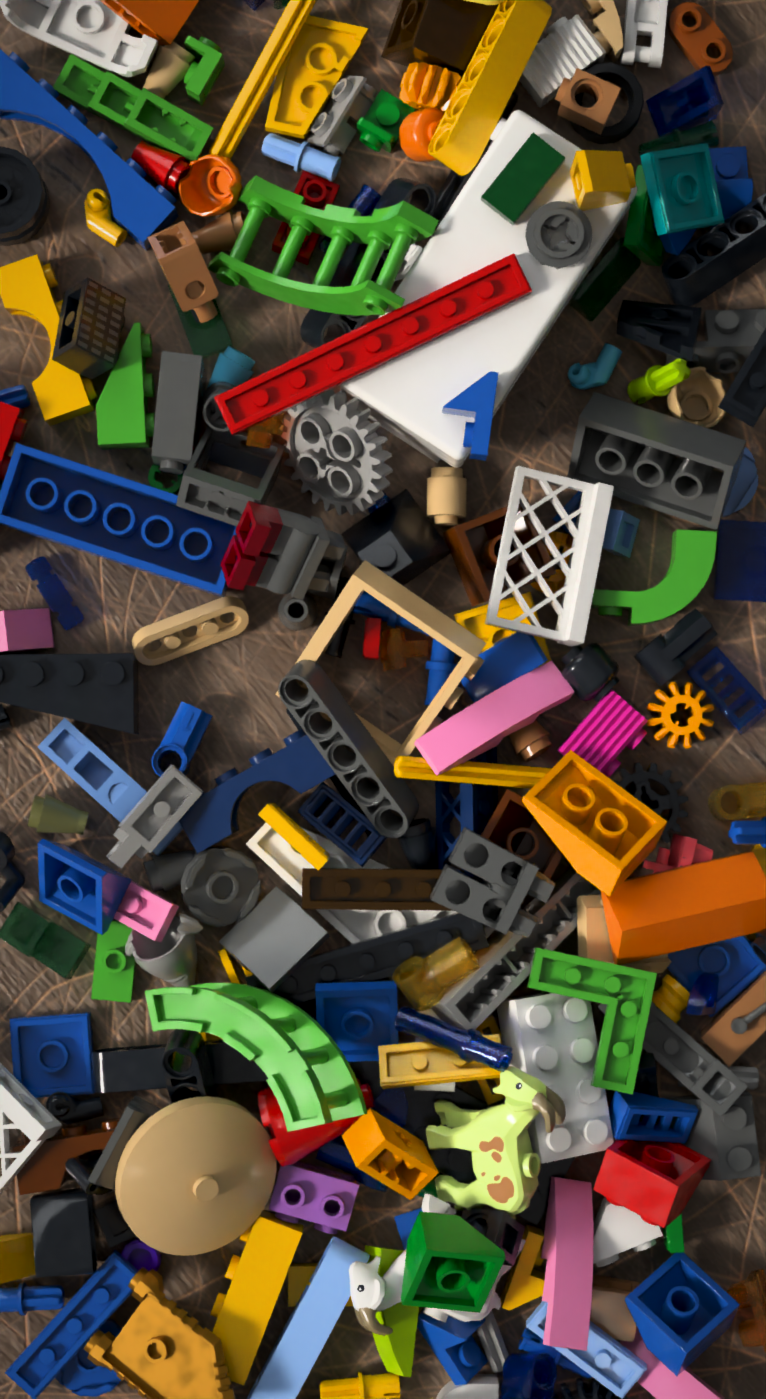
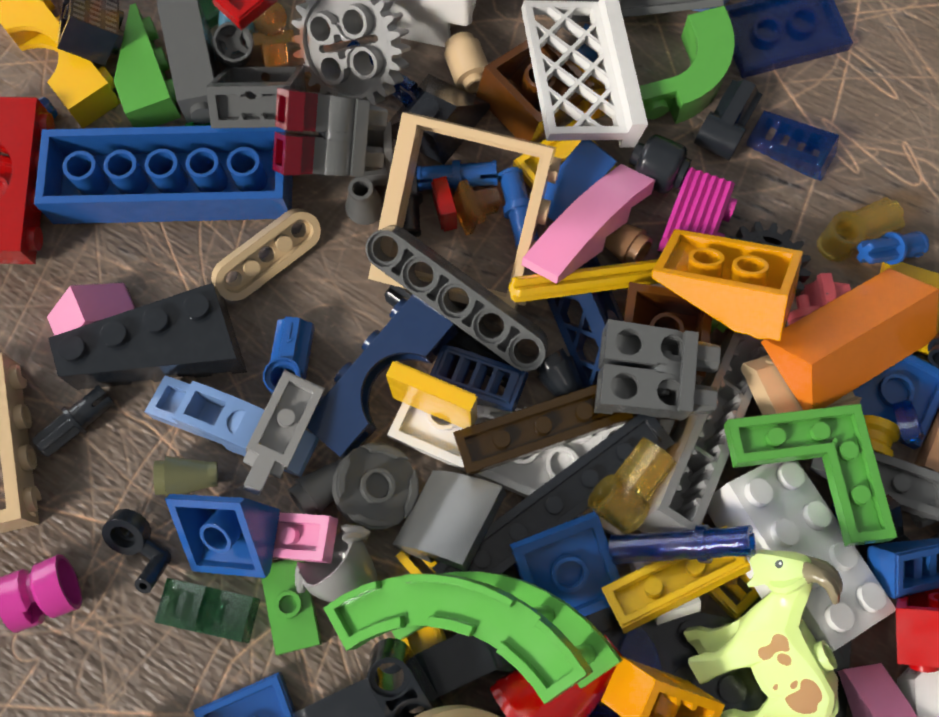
camera: 20 degrees left, 15 degrees down
clear blue axle [25,556,84,630] -> none
medium blue tile [602,508,640,558] -> none
light orange gear [646,682,714,749] -> none

